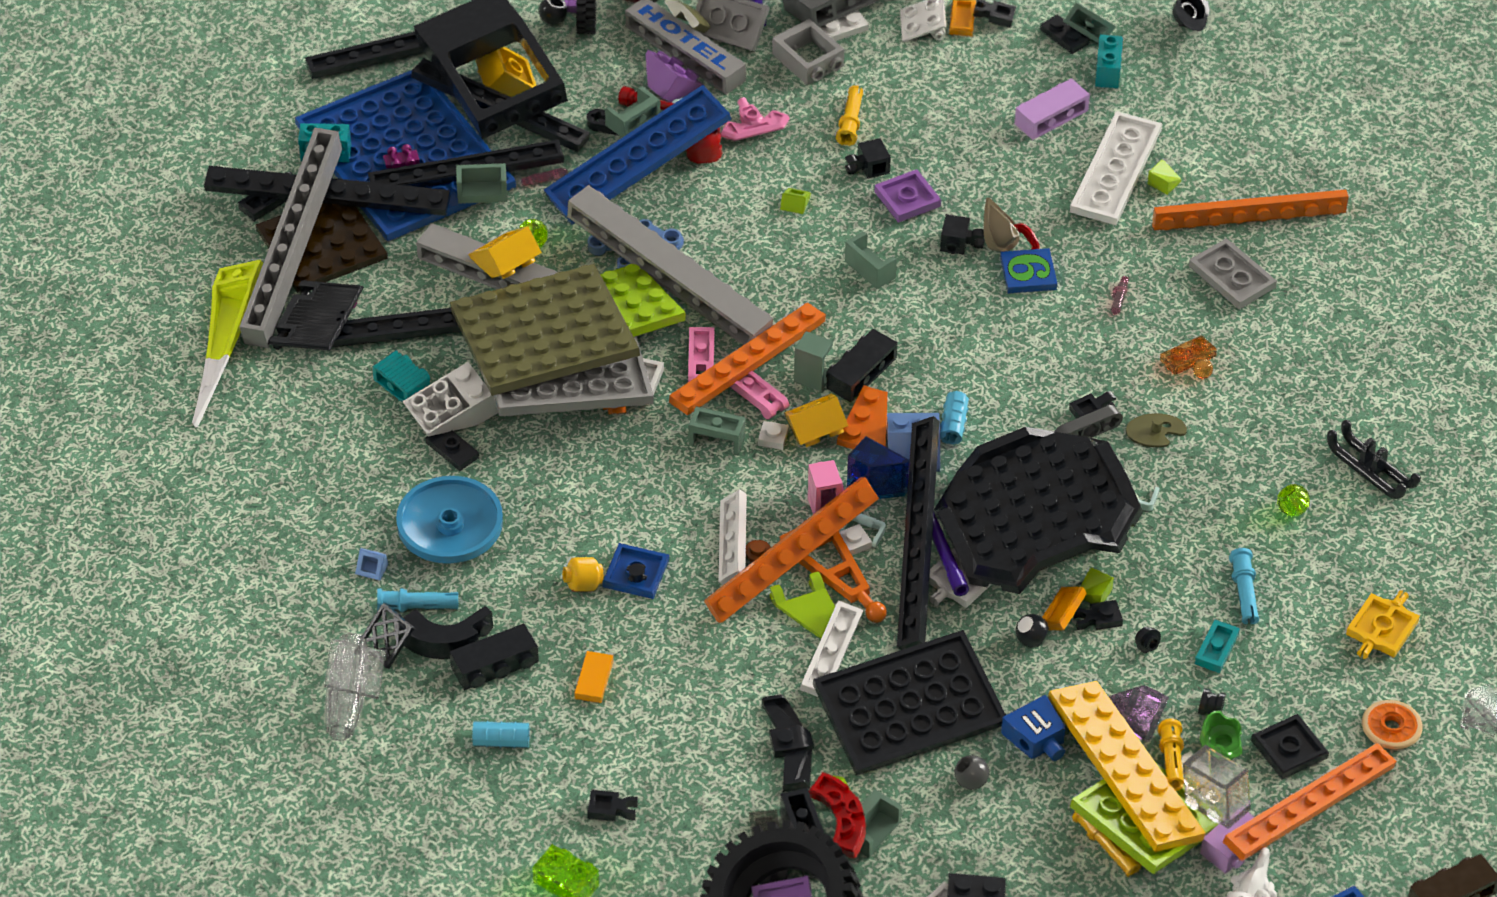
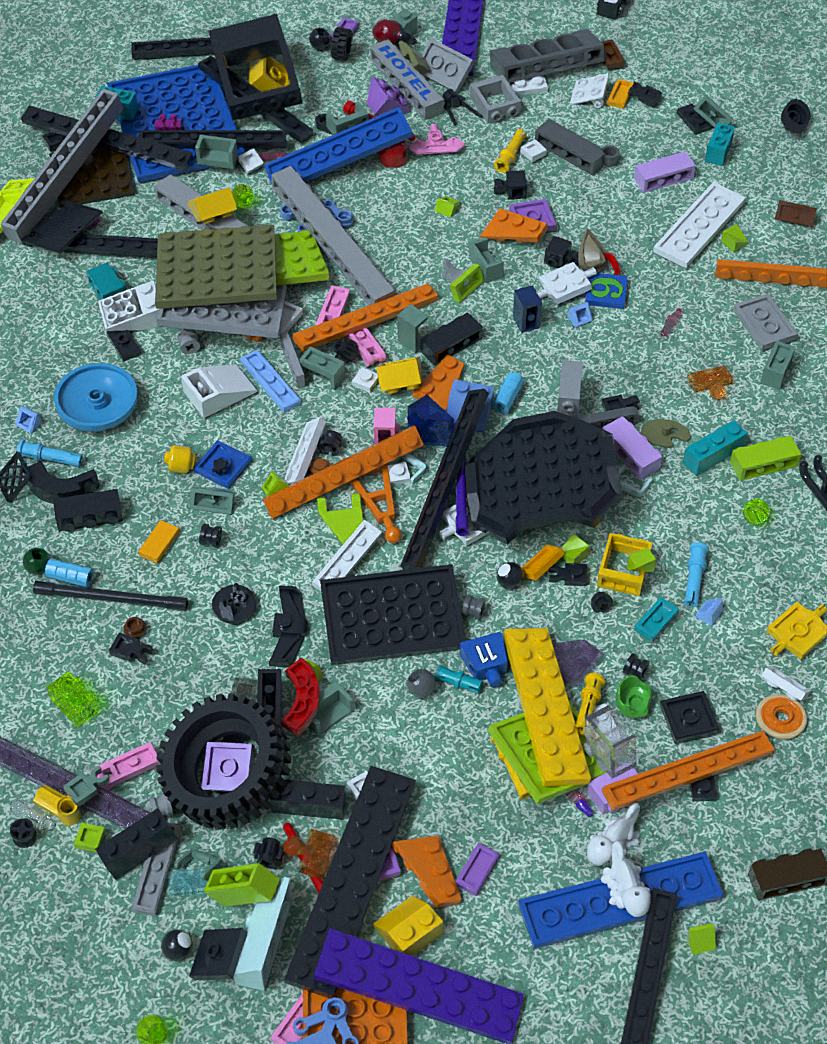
camera: 15 degrees right, 5 degrees up
none -> dark green piece [23,547,50,575]
none -> black piece [33,581,188,611]
none -> reddish brown plate [123,617,146,638]
none -> light grey wheel [177,329,200,354]
none -> white slope [181,364,257,418]
none -> sand green slope [189,487,234,514]
none -> black wheel [199,523,222,548]
none -> black plate [212,583,256,625]
none -> white plate [238,148,264,174]
none -> light blue tile [240,350,301,413]
none -> lime slope [261,471,289,496]
none -> light grey tile [280,331,305,389]
none -> black wheel [319,430,343,456]
none -> black gear [333,337,359,363]
none -> teal pin [435,665,483,694]
none -> black plant [442,88,483,126]
none -> lime piece [442,259,485,303]
none -> dark grey wheel [462,594,486,620]
none -> orange wing [480,208,548,242]
none -> dark blue brick [513,285,542,333]
none -> white plate [521,140,547,162]
none -> dark grey hinge [535,119,619,176]
none -> white plate [537,262,597,304]
none -> light grey window [557,360,583,418]
none -> piece [565,790,594,817]
none -> light blue slope [567,302,593,327]
none -> yellow window [597,533,653,596]
none -> lavender brick [603,416,662,480]
none -> lime slope [627,548,656,572]
none -> teal brick [683,420,748,476]
none -> black plate [690,776,717,802]
none -> light blue slope [695,598,723,626]
none -> lime brick [730,435,801,481]
none -> sand green panel [760,341,795,390]
none -> white plate [762,666,811,701]
none -> reddish brown plate [775,200,817,227]

